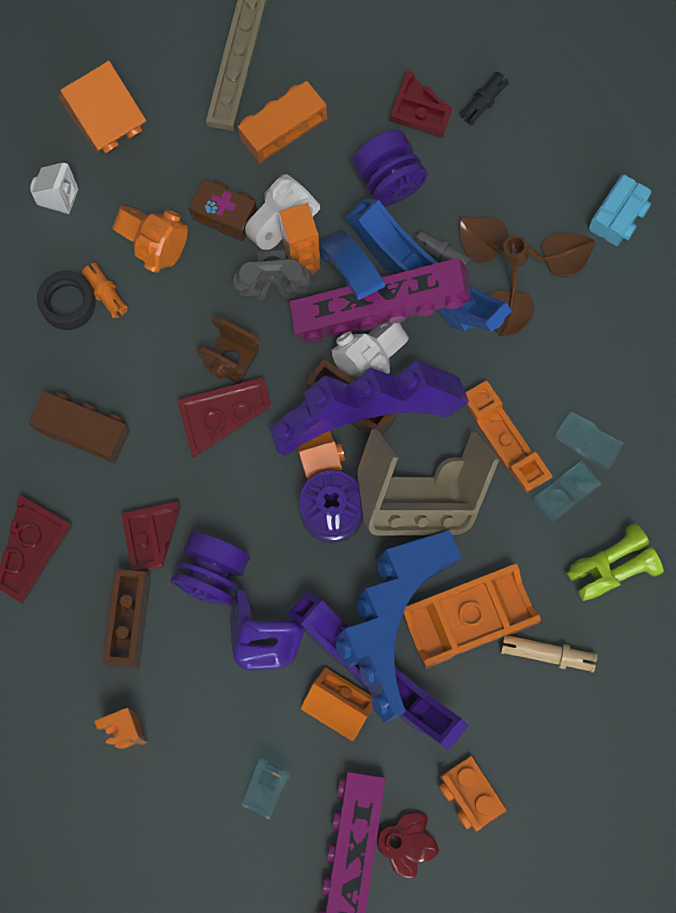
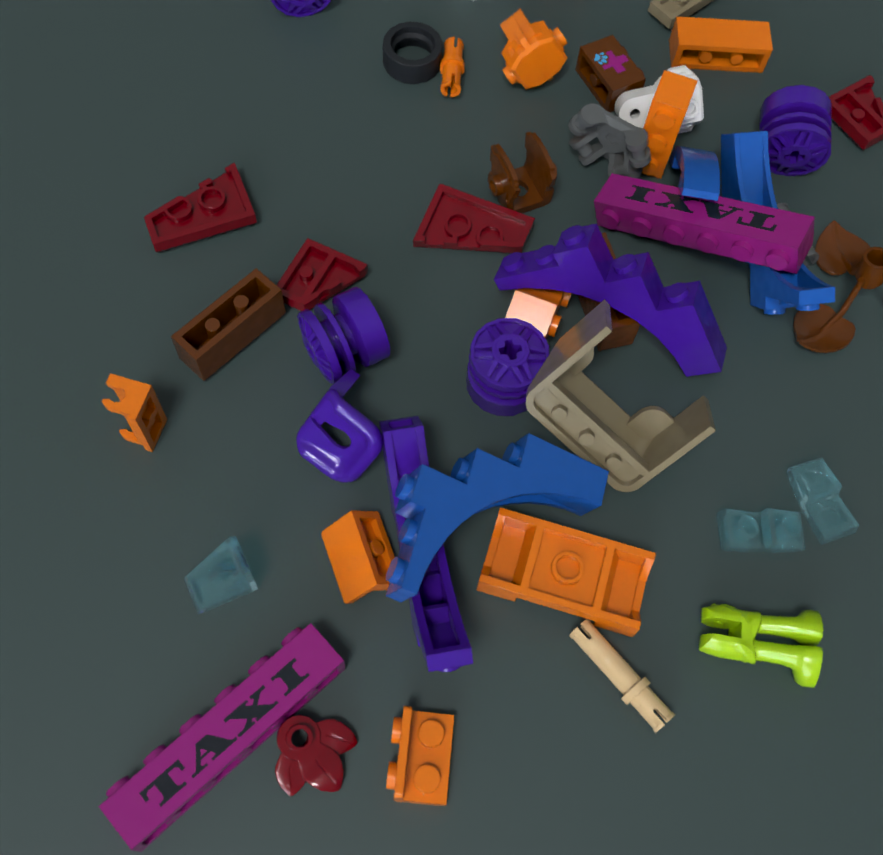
camera: 30 degrees right, 10 degrees down
reddish brown brick [29,391,130,464] -> none
white piece [332,322,409,380] -> none
orange slope [466,380,552,493] -> none

